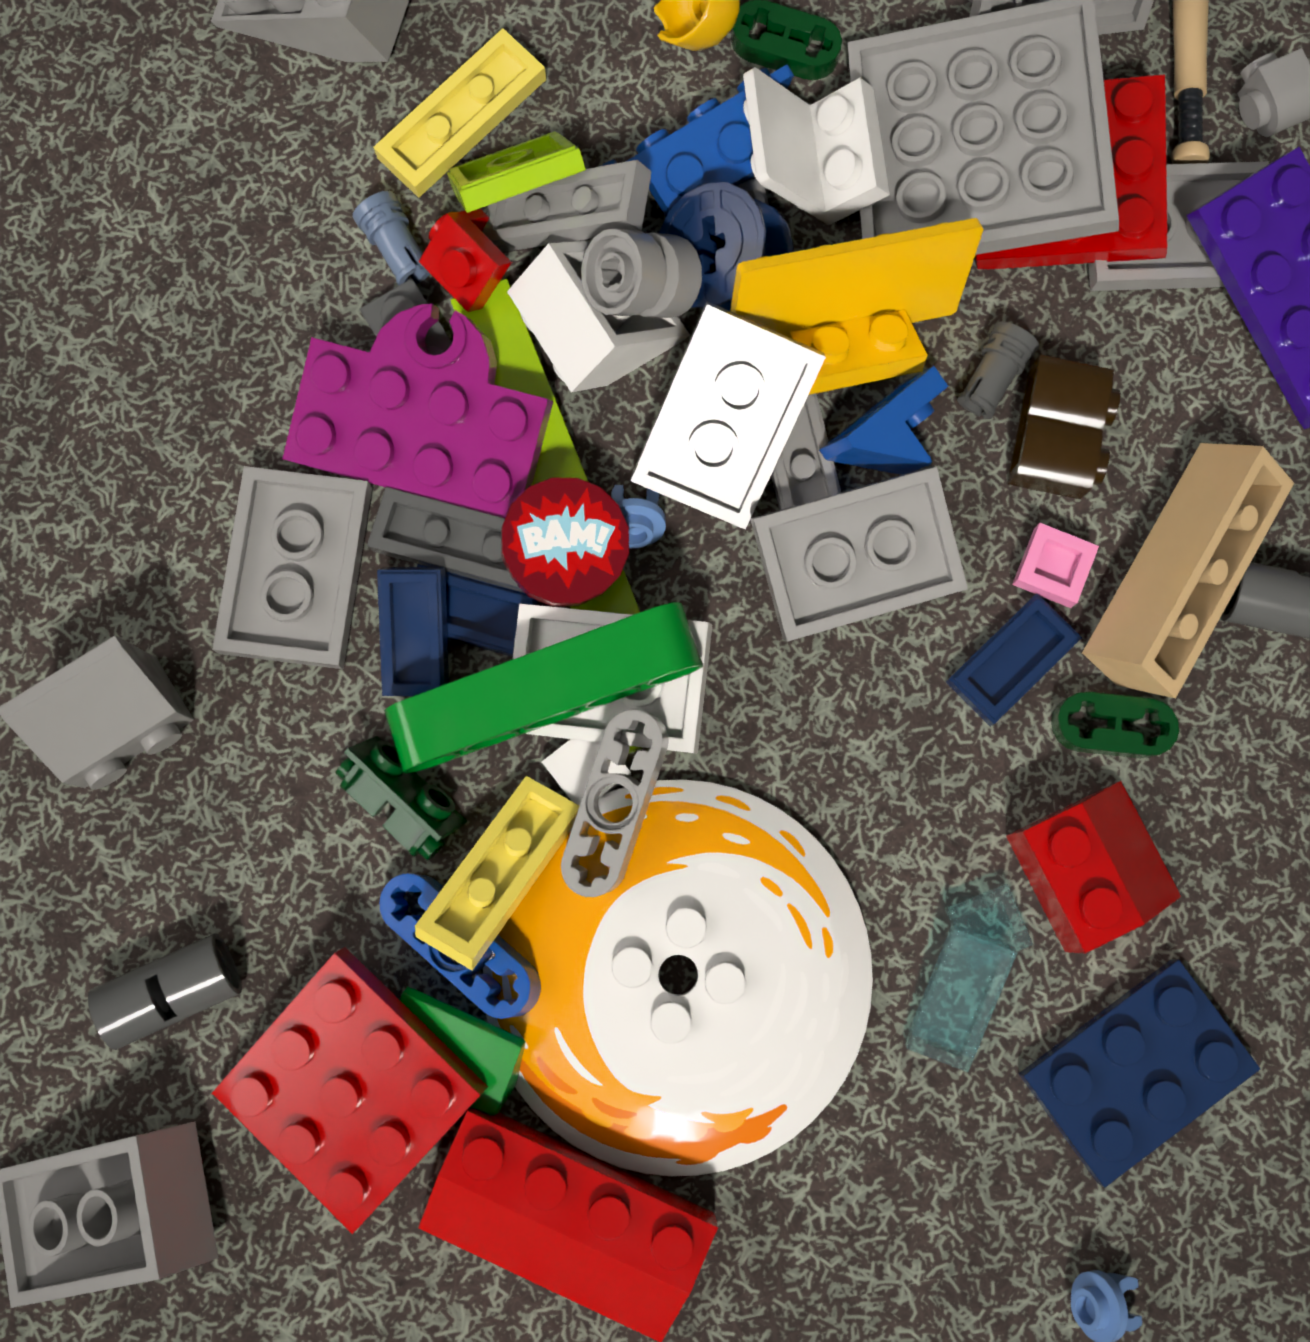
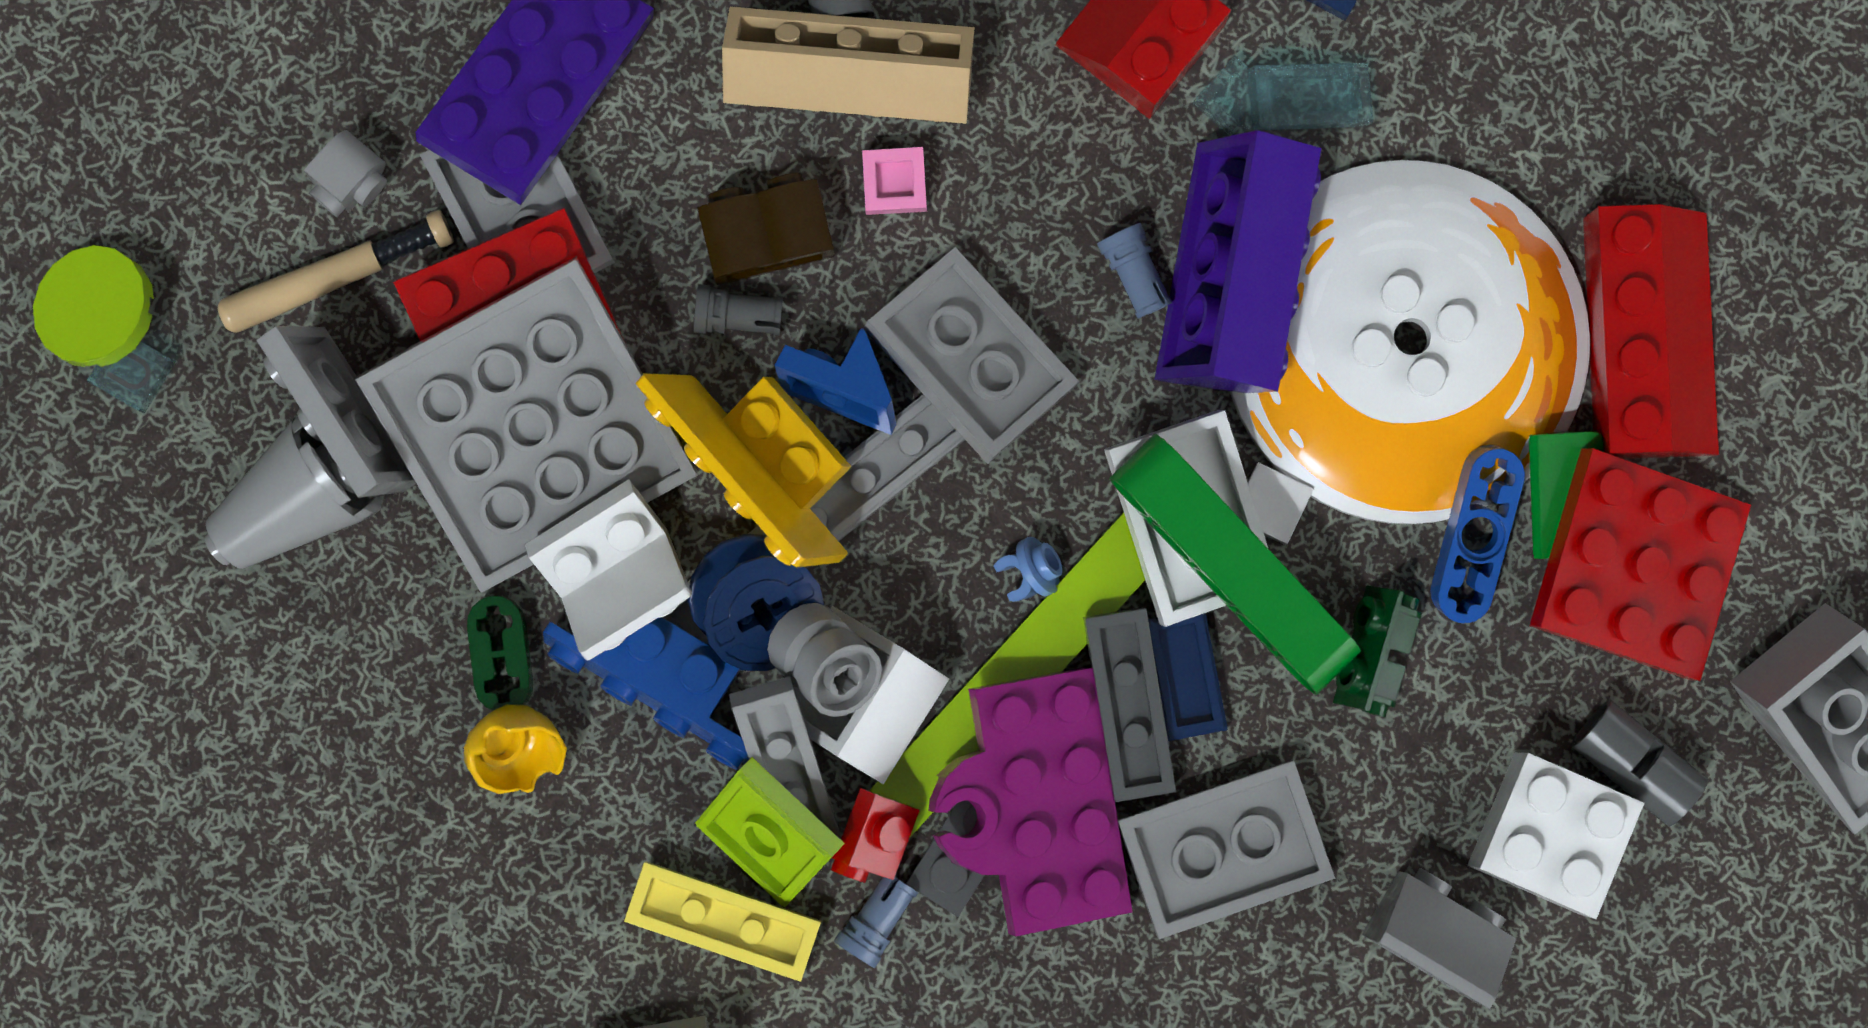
camera: 115 degrees left, 5 degrees up
dark blue tile [377,567,449,696] -> none
light yellow plate [415,776,579,971] -> none
tile [501,477,629,607] -> none
light grey beam [561,710,669,897] -> none
plate [631,301,826,529] -> none
dark blue tile [946,594,1082,727] -> none
dark green beam [1051,692,1180,759] -> none
none -> sand blue pin [1097,223,1173,319]
none -> dark purple slope [1154,130,1321,393]
none -> white brick [1467,752,1644,919]

